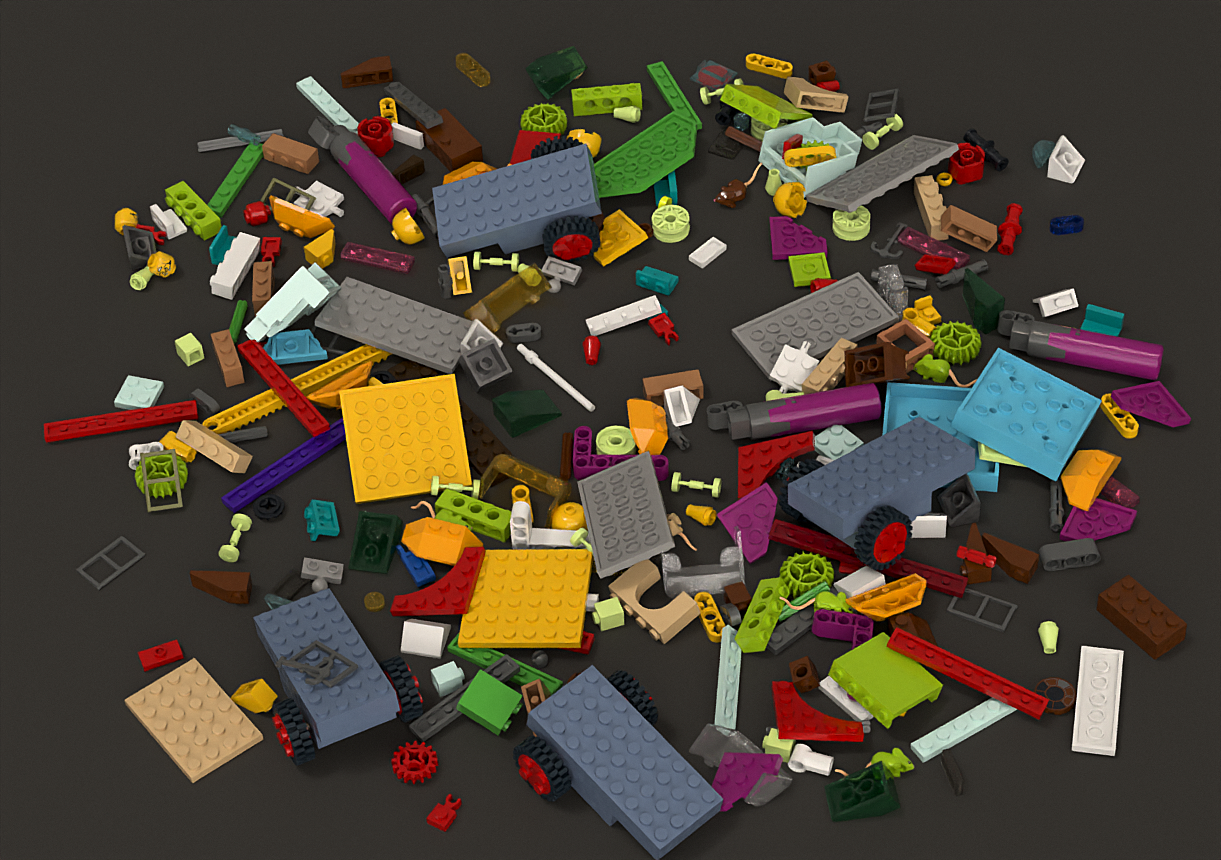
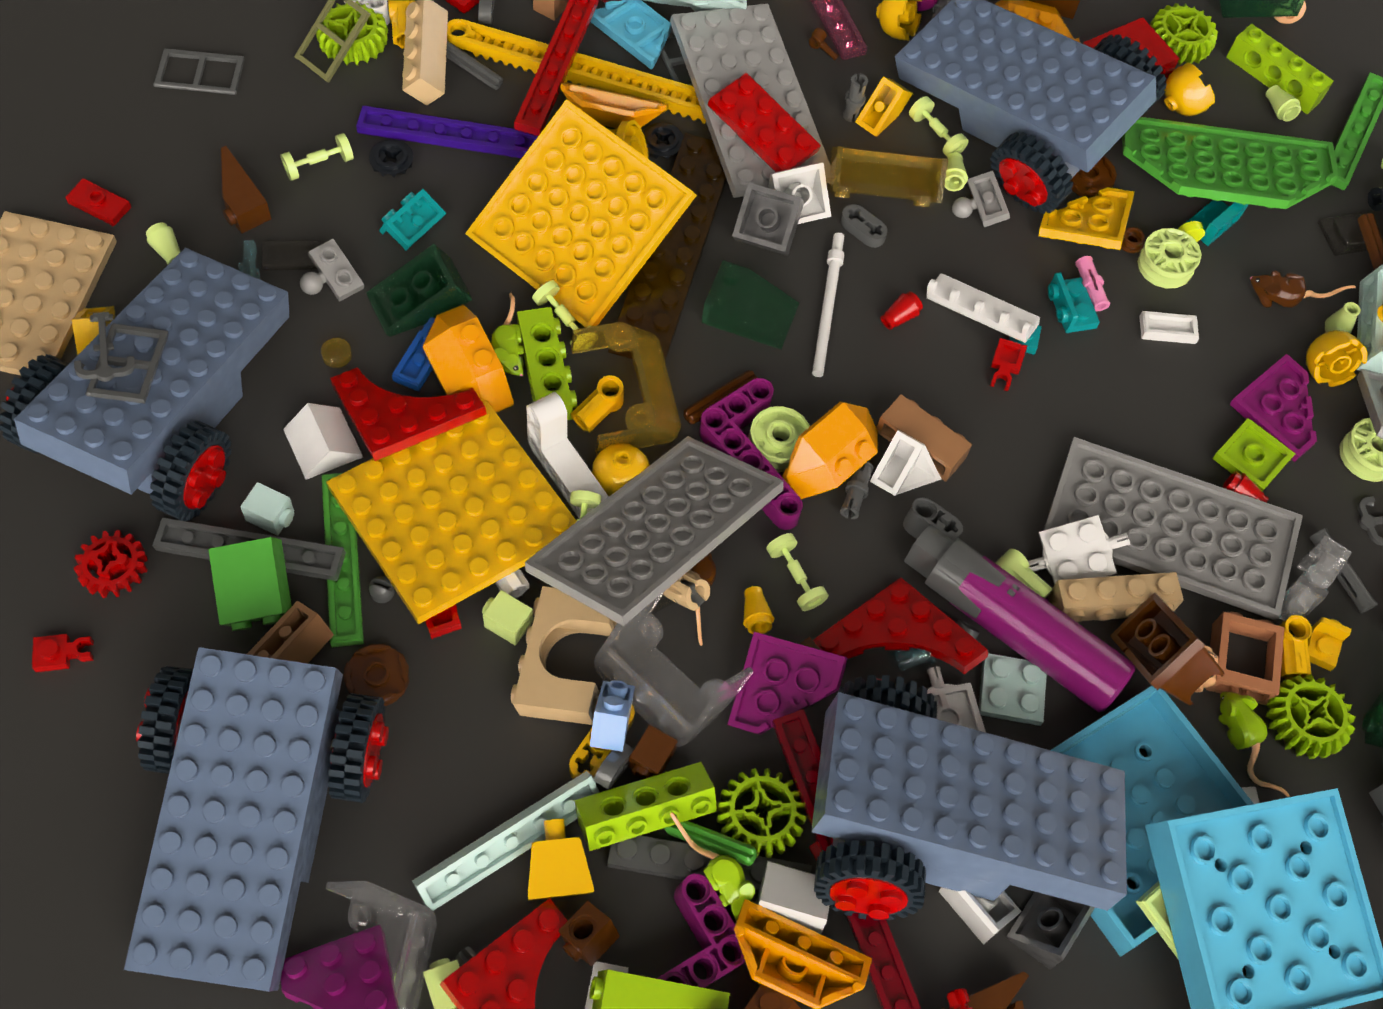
camera: 40 degrees right, 15 degrees up
none -> yellowish green cone [146,222,180,264]
none -> yellow torso [528,819,594,901]
none -> light blue slope [590,680,635,752]
none -> red plate [707,73,821,172]
none -> reddish brown hand [809,28,839,61]
none -> bright pink pin [1075,256,1110,312]

